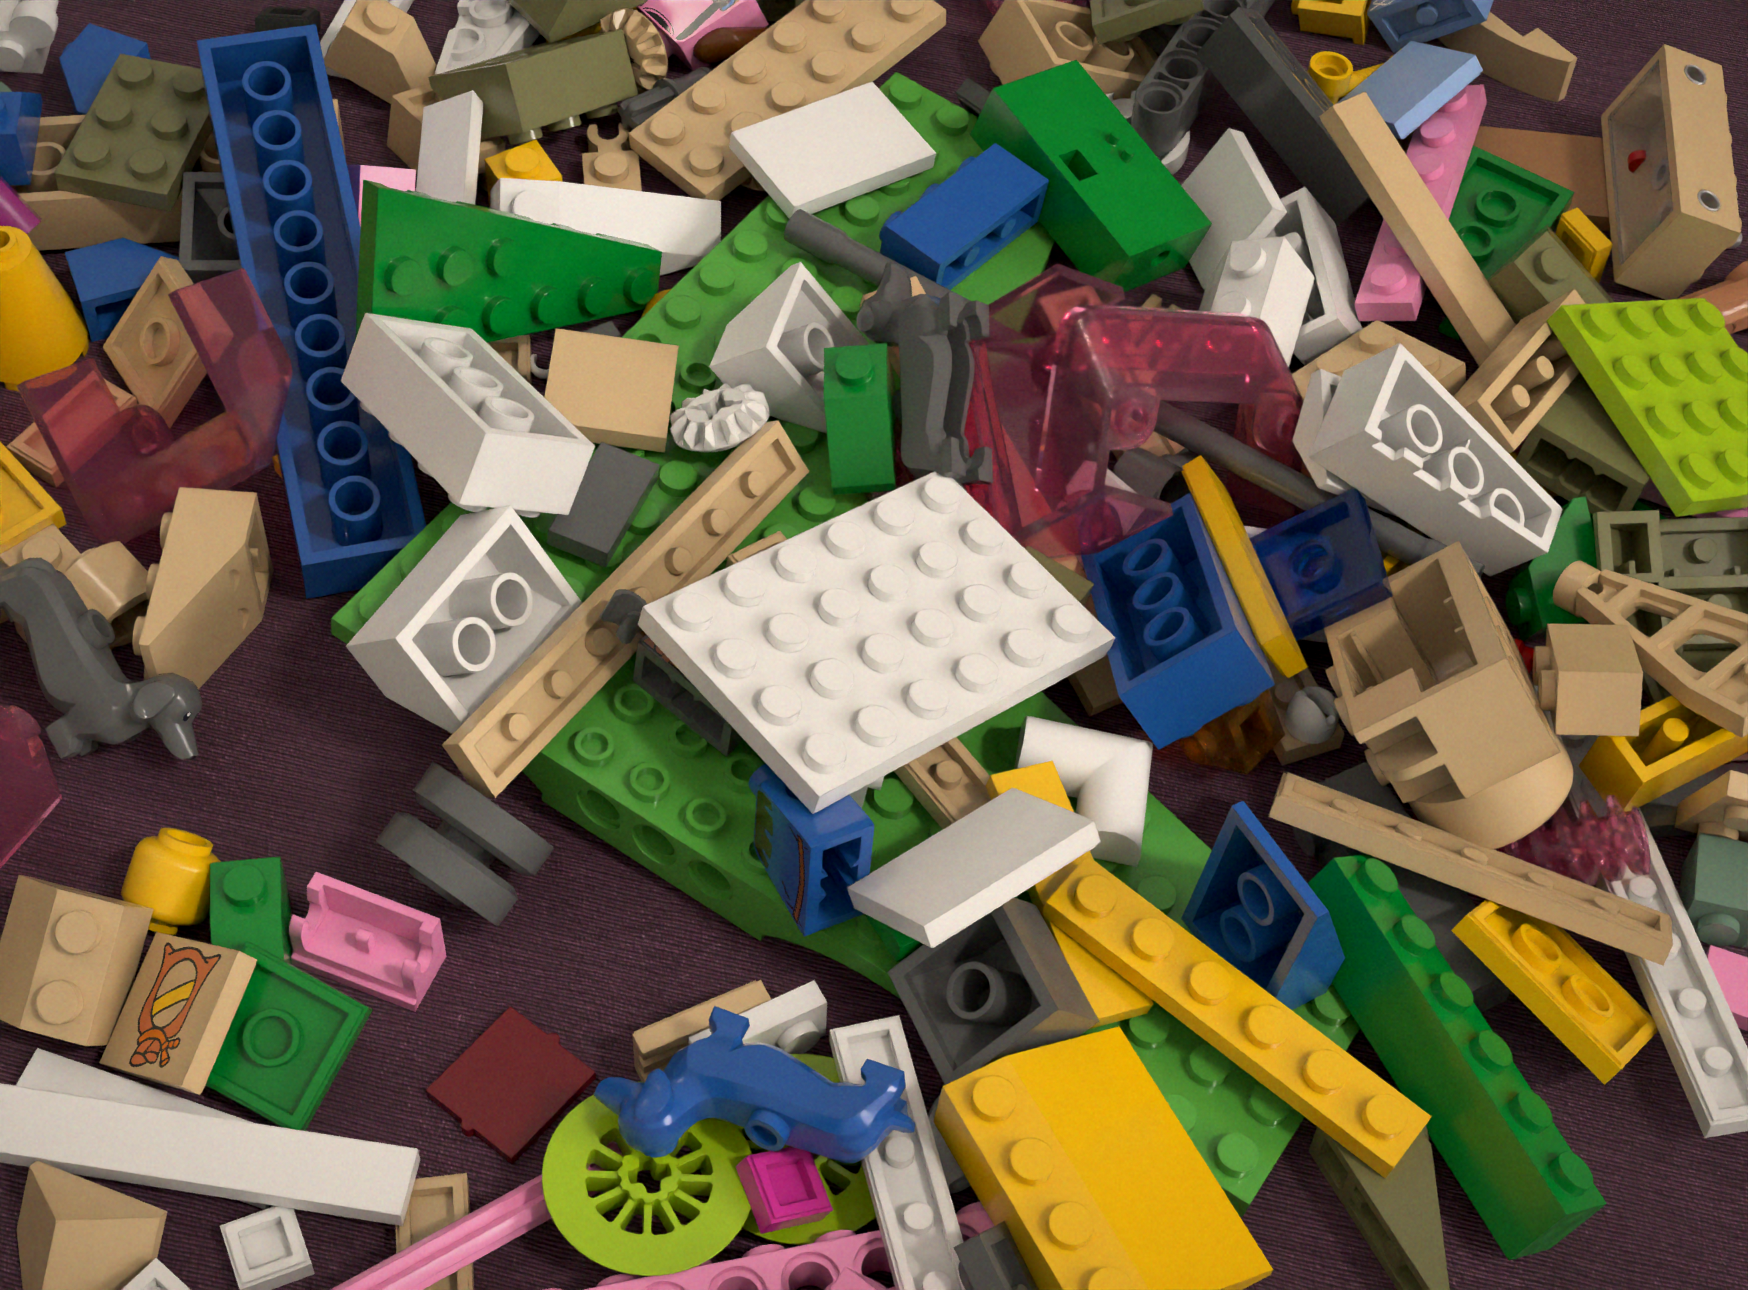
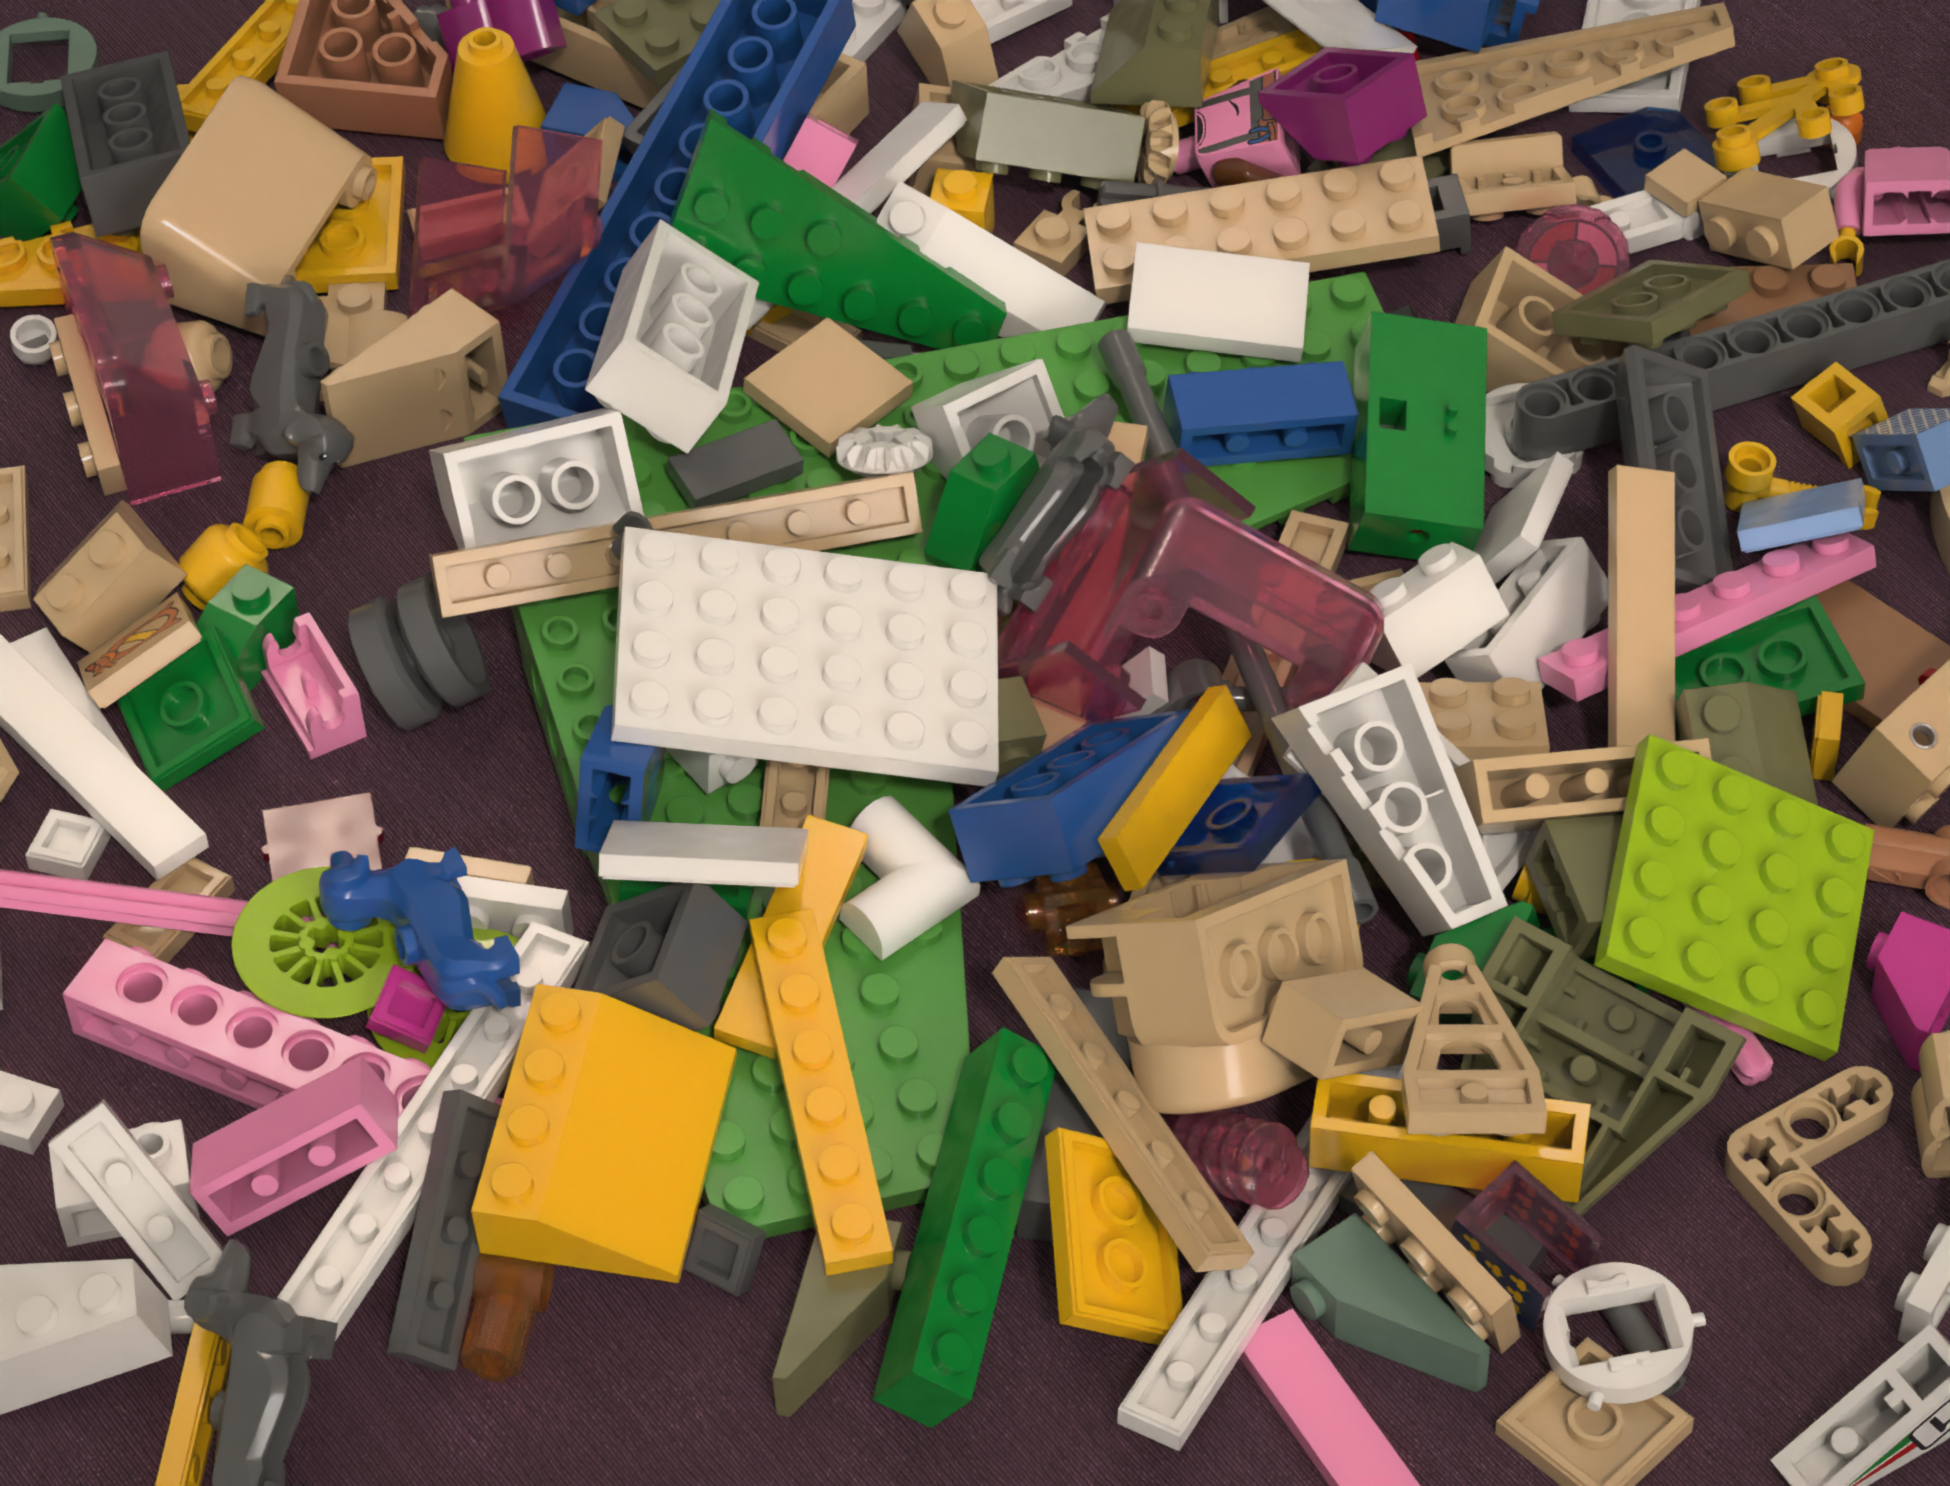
camera: 45 degrees right, 5 degrees down
blue slope [1181,801,1345,1010] -> none
none -> yellow brick [243,461,310,549]
none -> dark grey tile [683,1203,767,1297]

